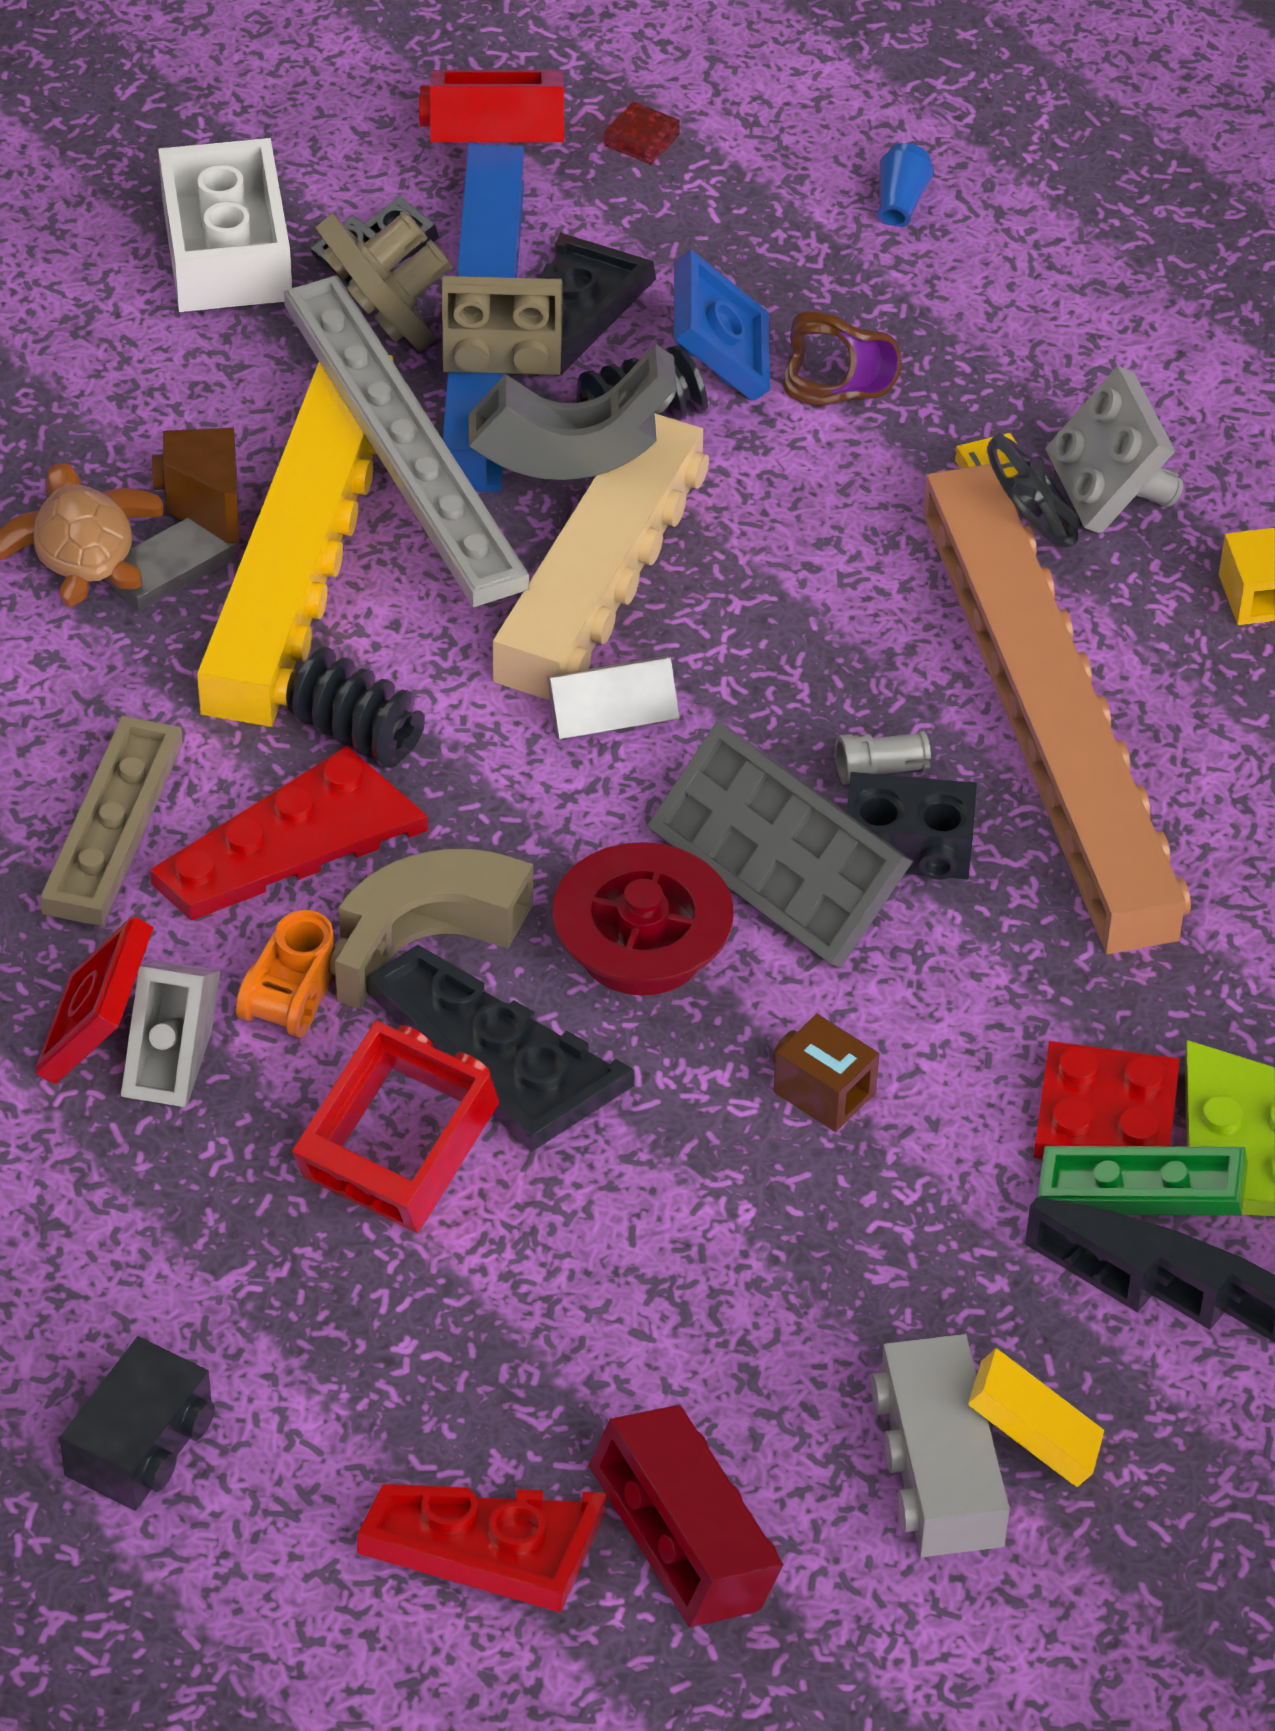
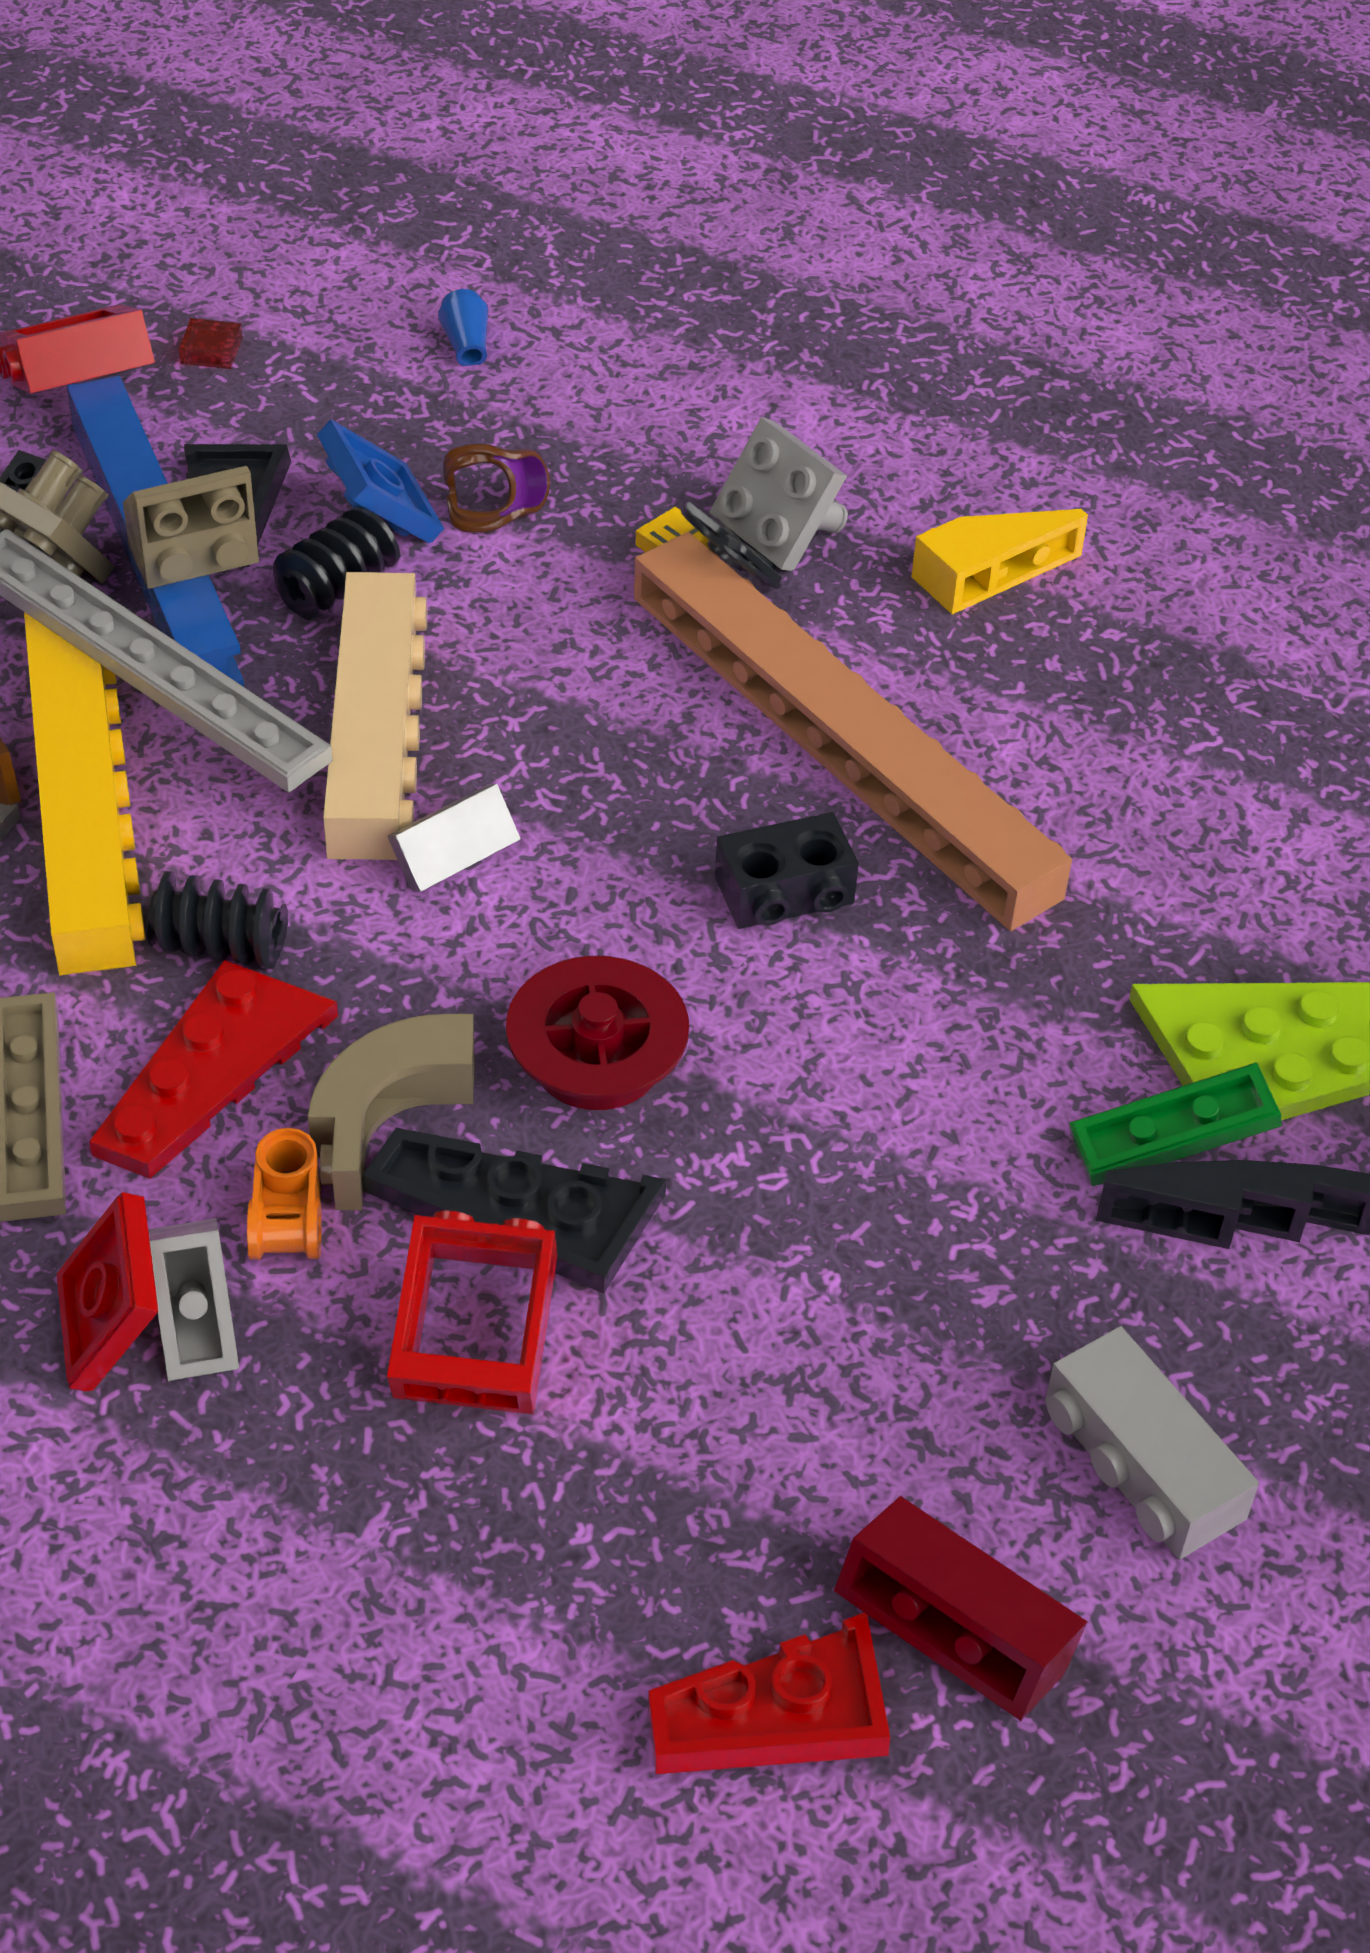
camera: 25 degrees left, 0 degrees up
black brick [59,1336,215,1511] -> none
dark grey arch [469,344,677,480] -> none
dark grey plate [647,721,913,968] -> none
reddish brown brick [772,1013,880,1133] -> none
light grey pin [835,731,931,785] -> none
yellow tile [968,1348,1105,1487] -> none
red plate [1033,1041,1180,1159] -> none

